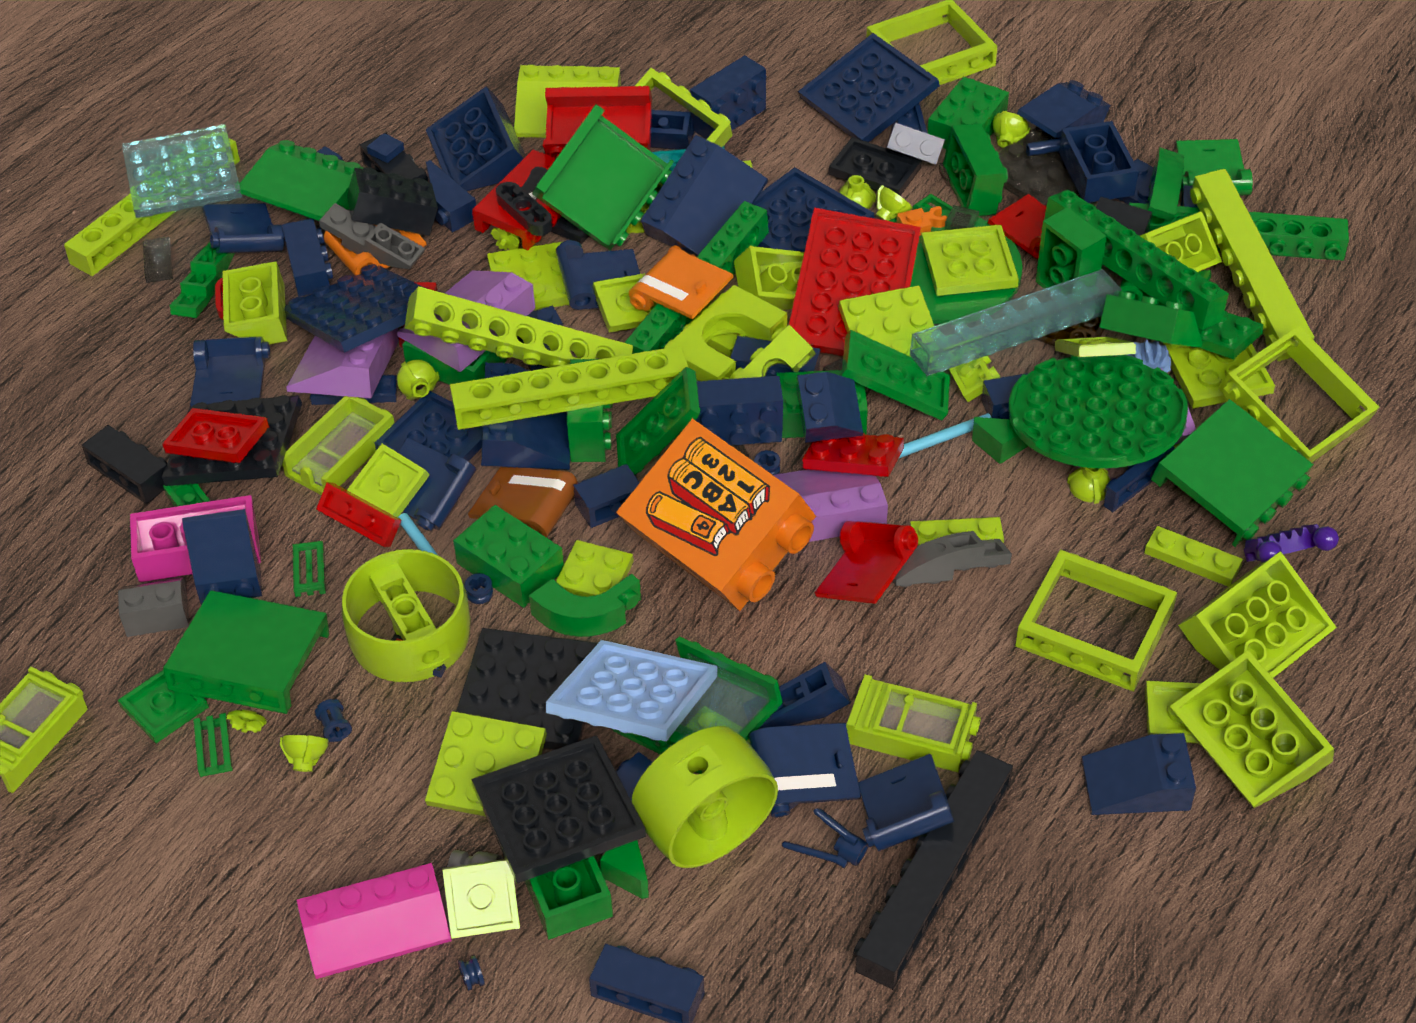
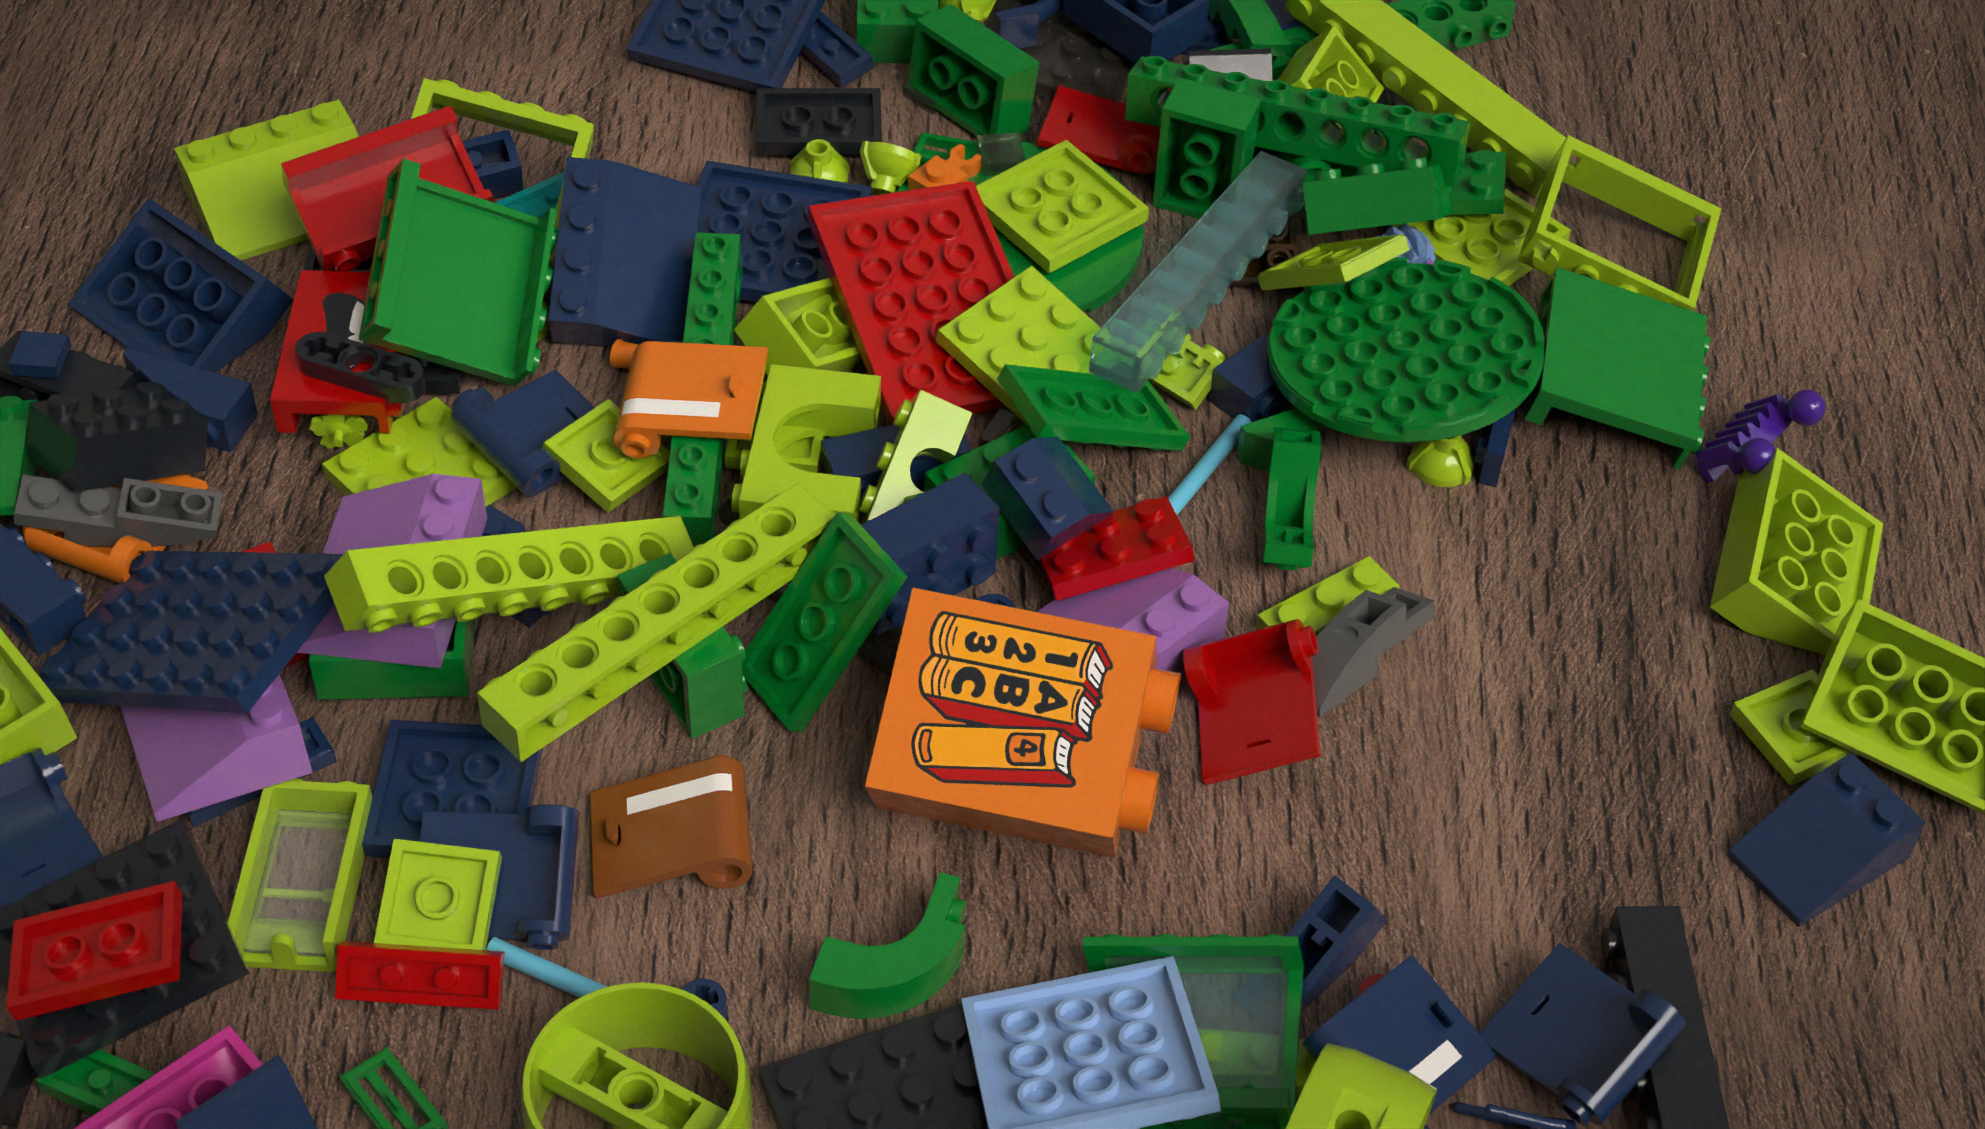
camera: 35 degrees left, 0 degrees up
lime piece [397,360,439,401] -> none
green brick [453,505,564,608] -> none
dark blue slope [481,362,570,470] -> none
lime plate [556,540,634,597] -> none
dark blue brick [573,464,640,528] -> none
dark blue brick [690,55,766,139] -> none
lime door [846,674,981,773] -> none
brick [885,122,945,165] -> none
lime window [1015,549,1177,692] -> none
lime plate [1144,526,1243,587] -> none
none -> dark blue tile [995,4,1039,49]
none -> green arch [1261,427,1321,570]

